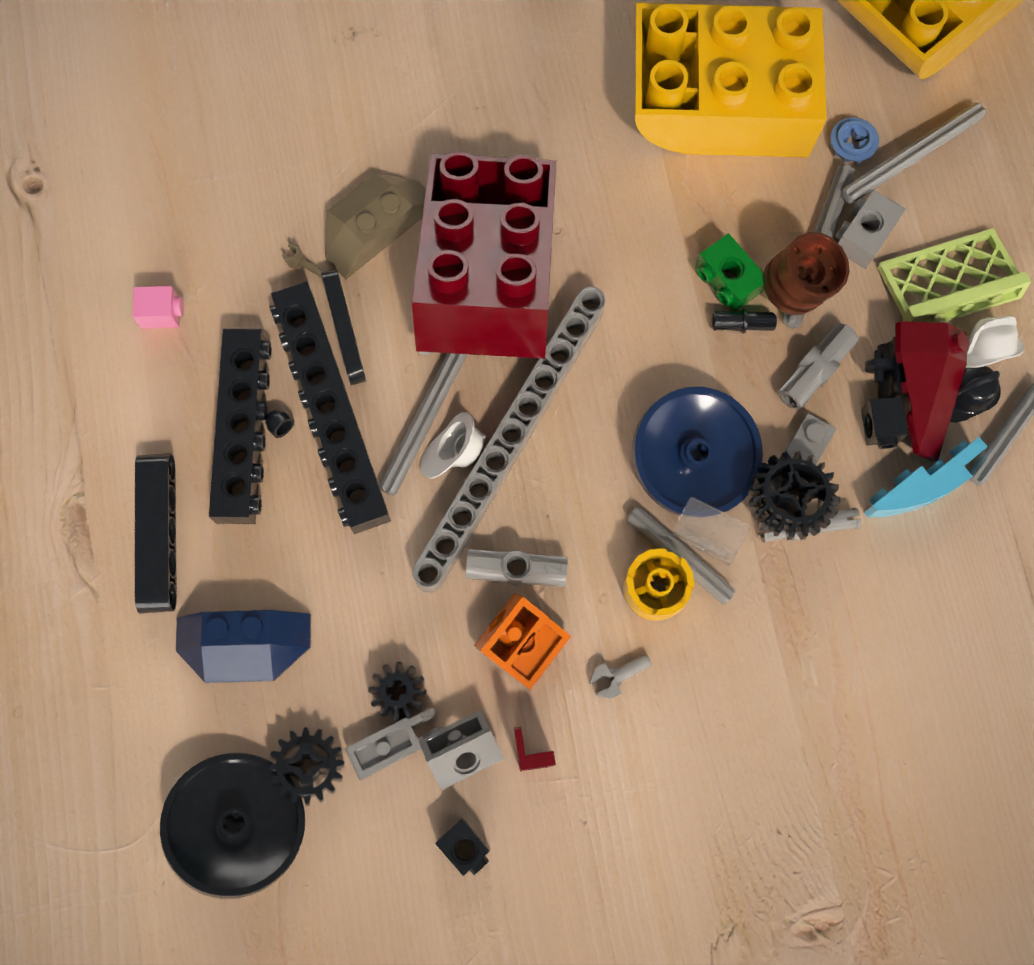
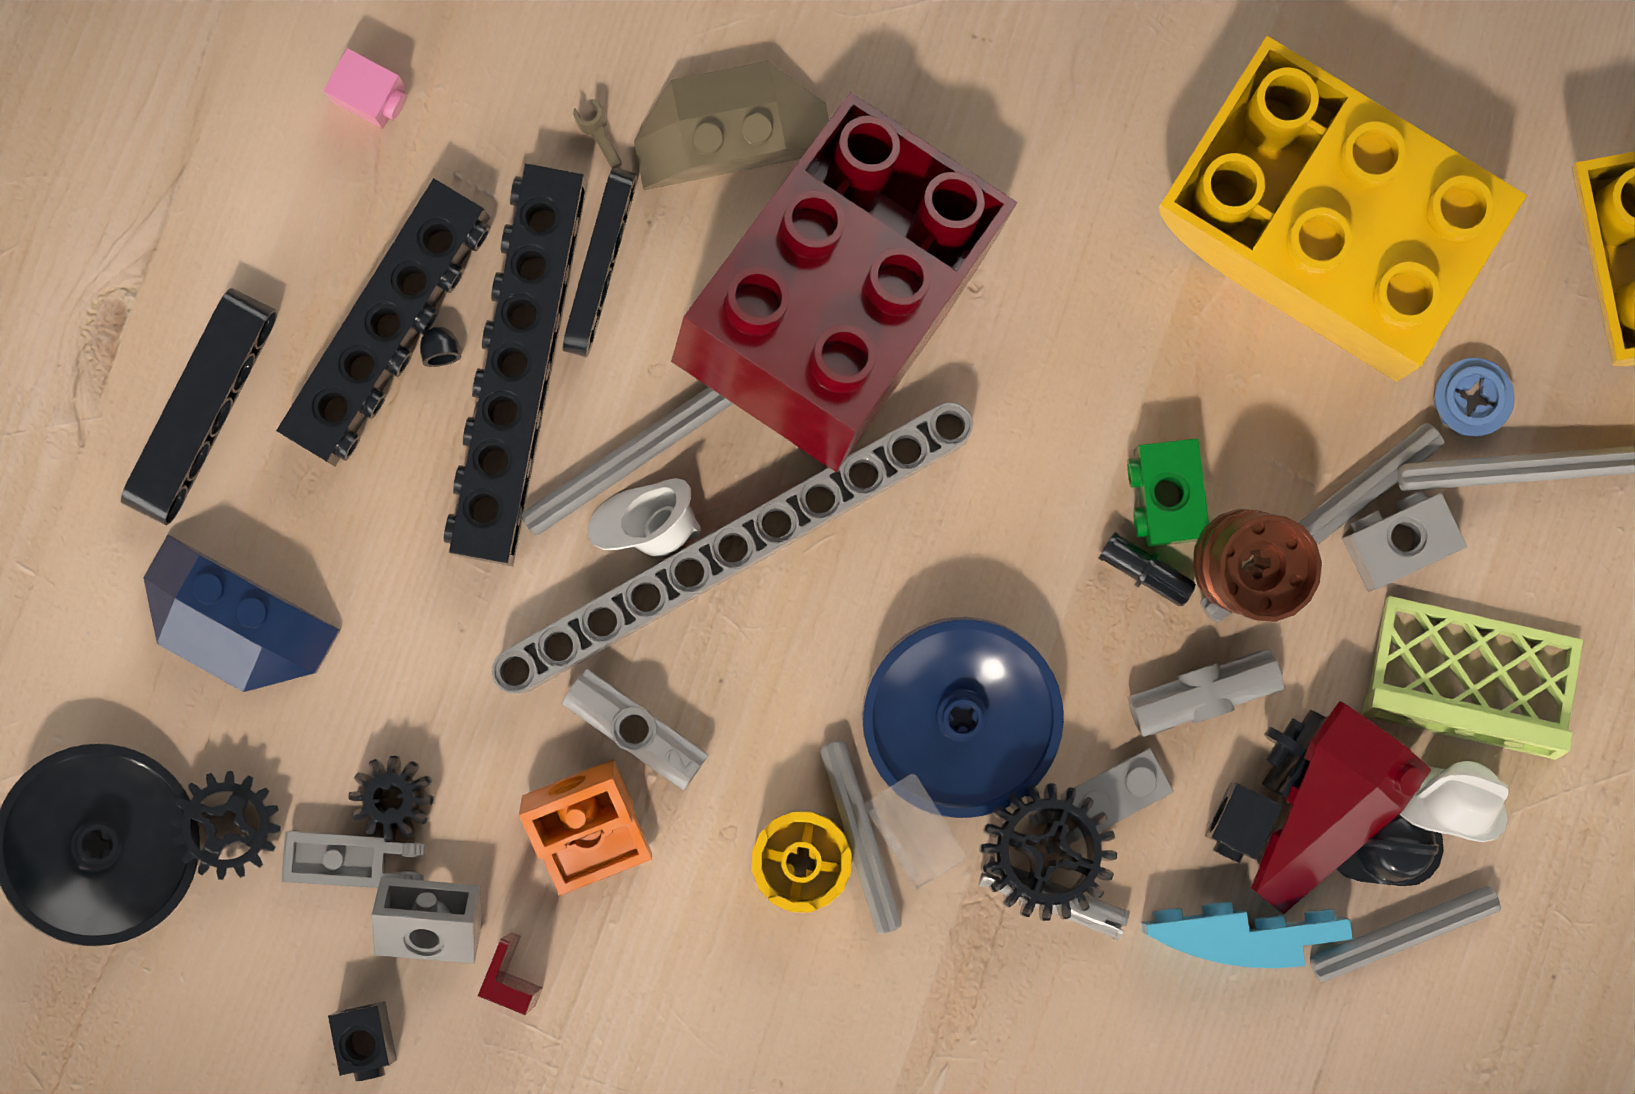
camera: 35 degrees right, 10 degrees up
light grey bar [590,655,651,699] -> none

